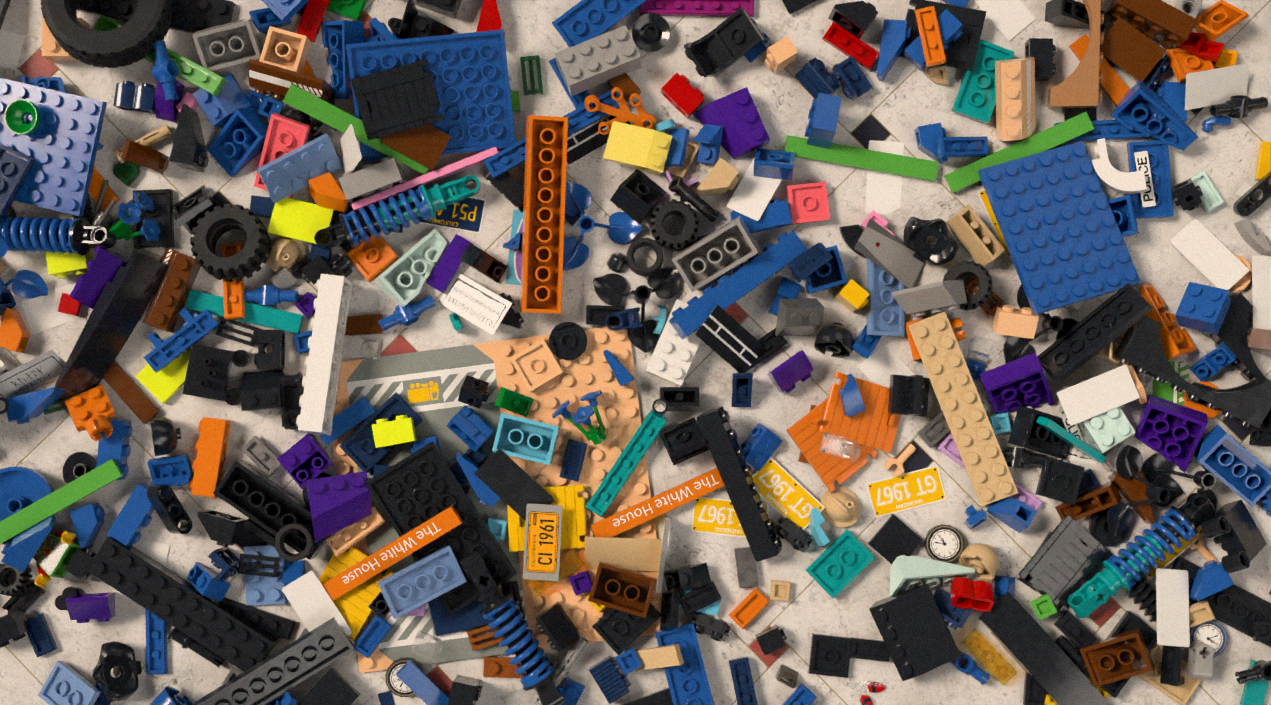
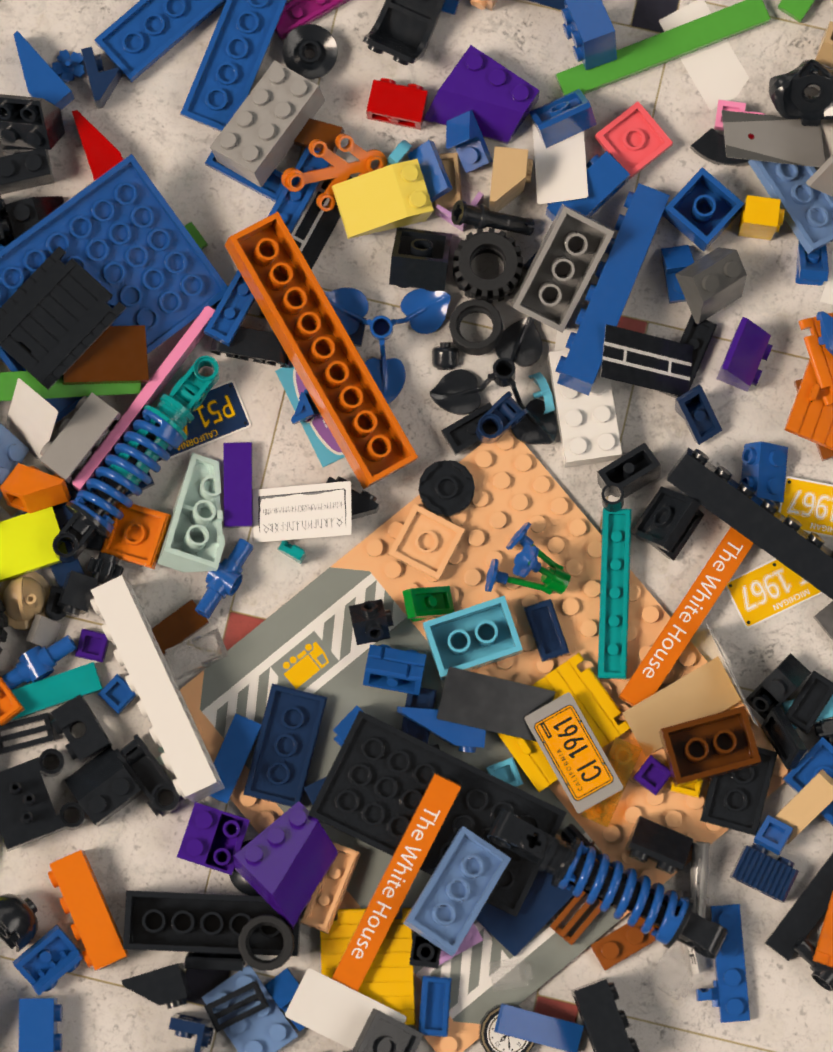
camera: 30 degrees left, 5 degrees down
black beam [147,485,192,534] -> none
flat silver plate [241,436,281,477] -> none
neon yellow brick [372,414,417,448] -> none
black slope [459,243,507,283] -> none
clear green tile [520,55,544,96] -> none
blue slope [603,350,635,387] -> none
dark blue hinge [787,242,833,282] -> none
black cylinder [814,322,854,358] -> none

